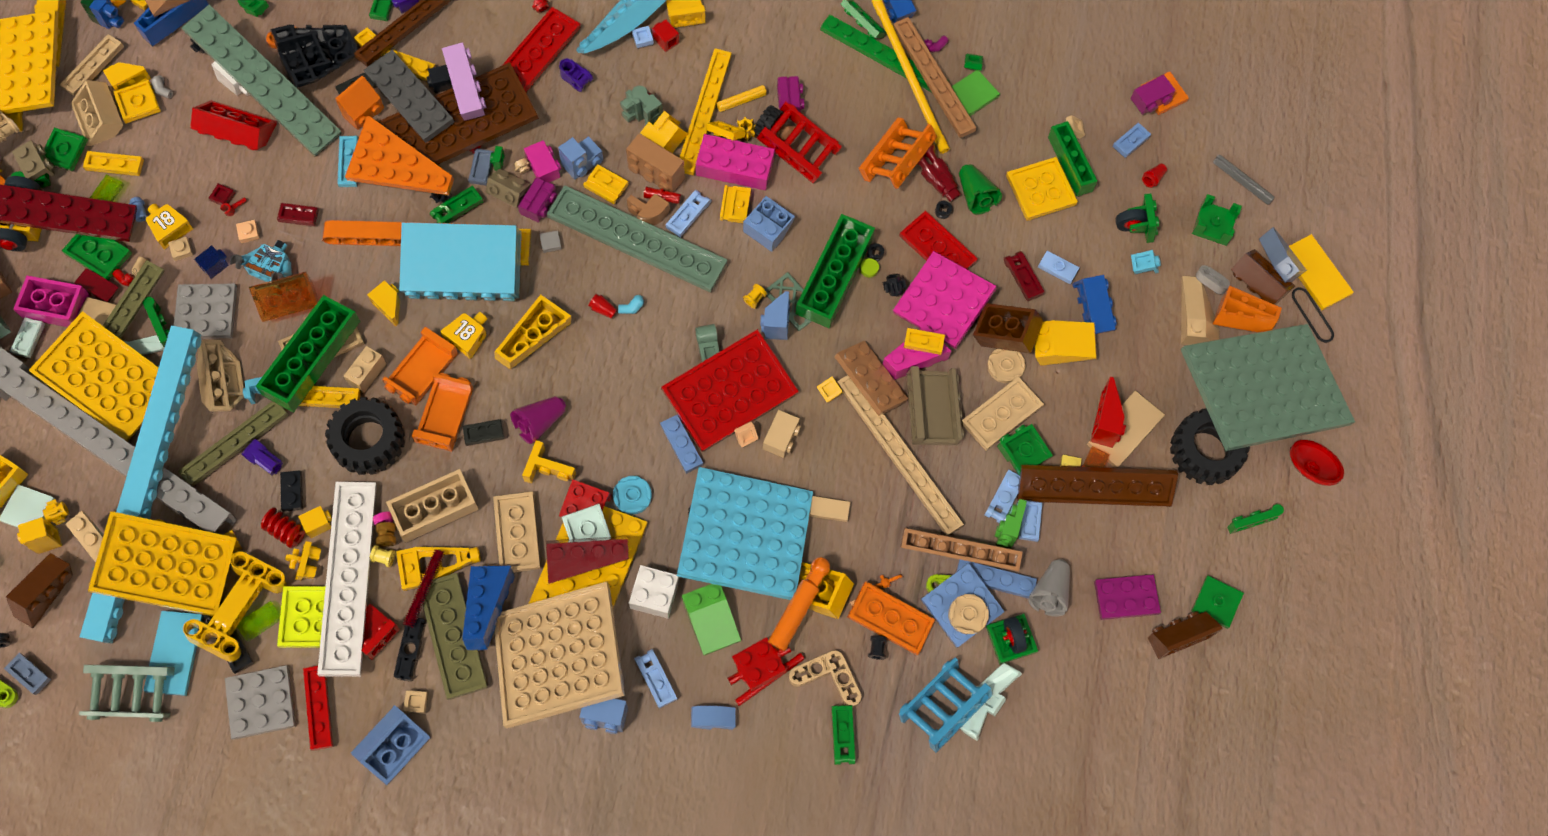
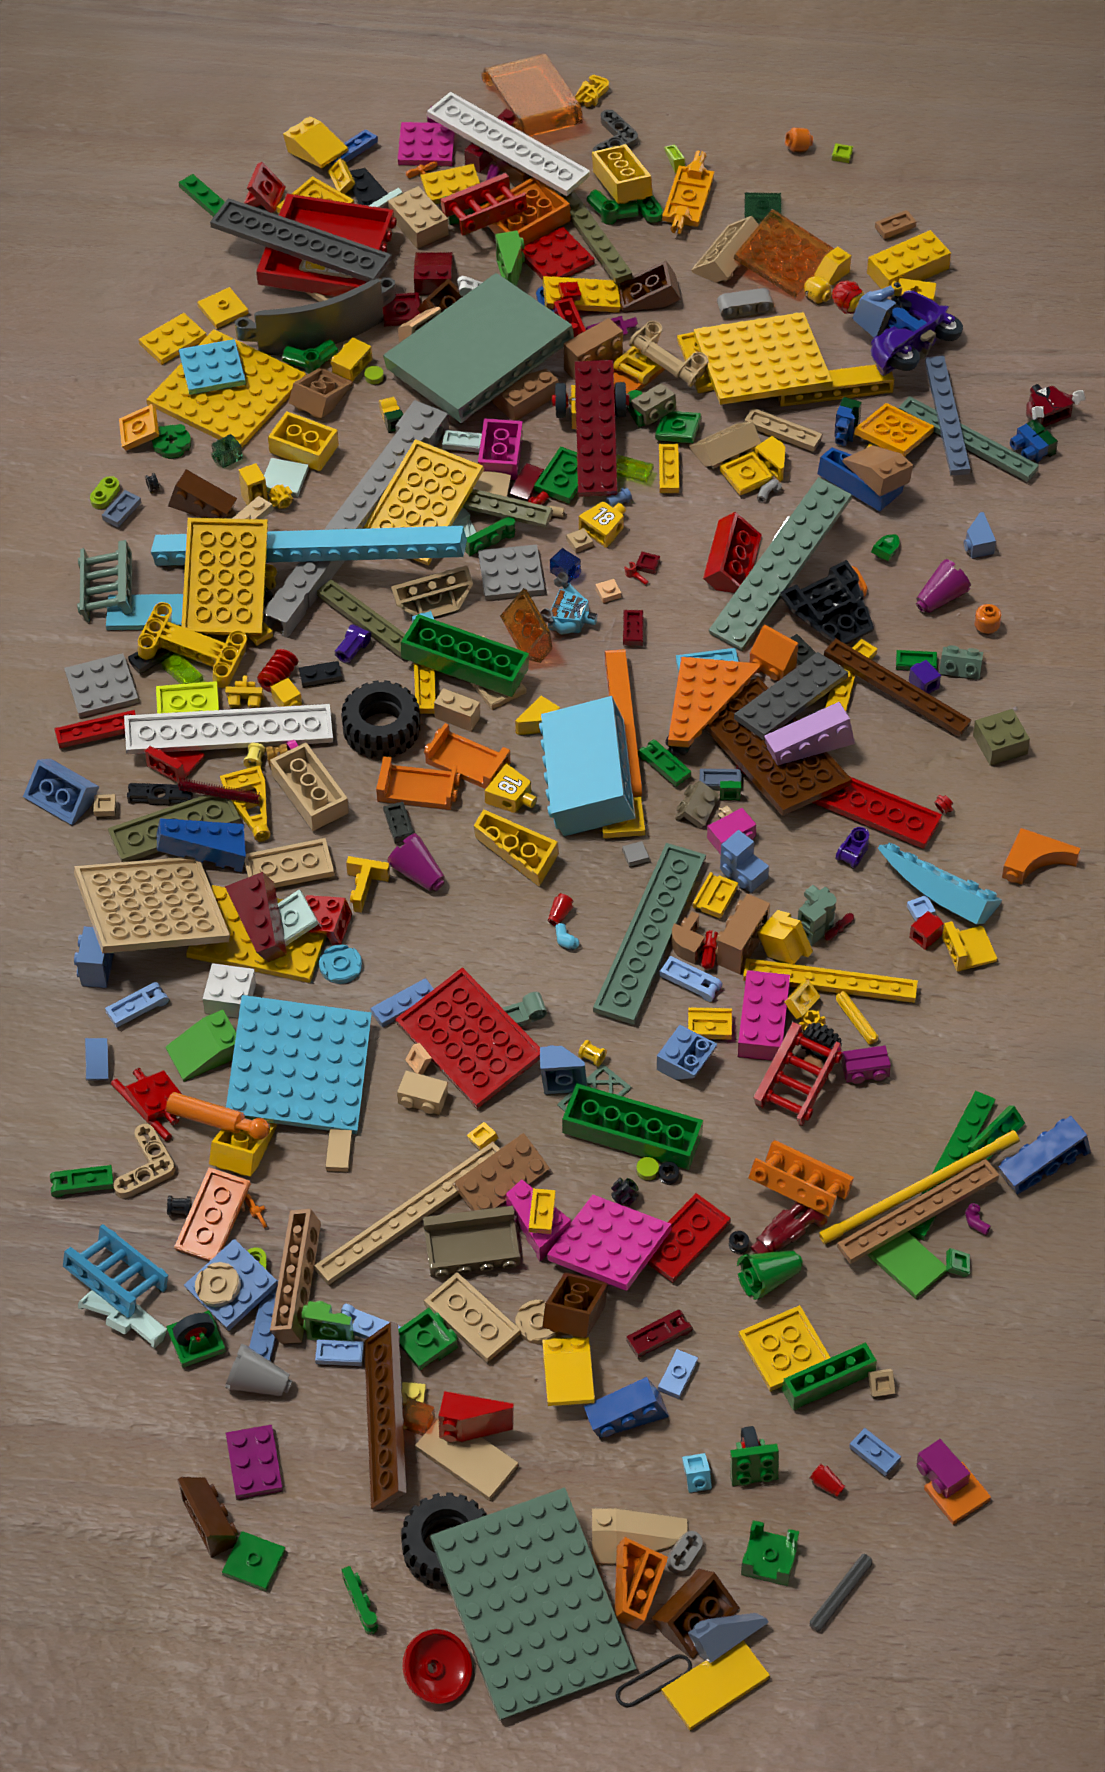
camera: 90 degrees right, 15 degrees down
magenta brick [518,177,557,222] -> none

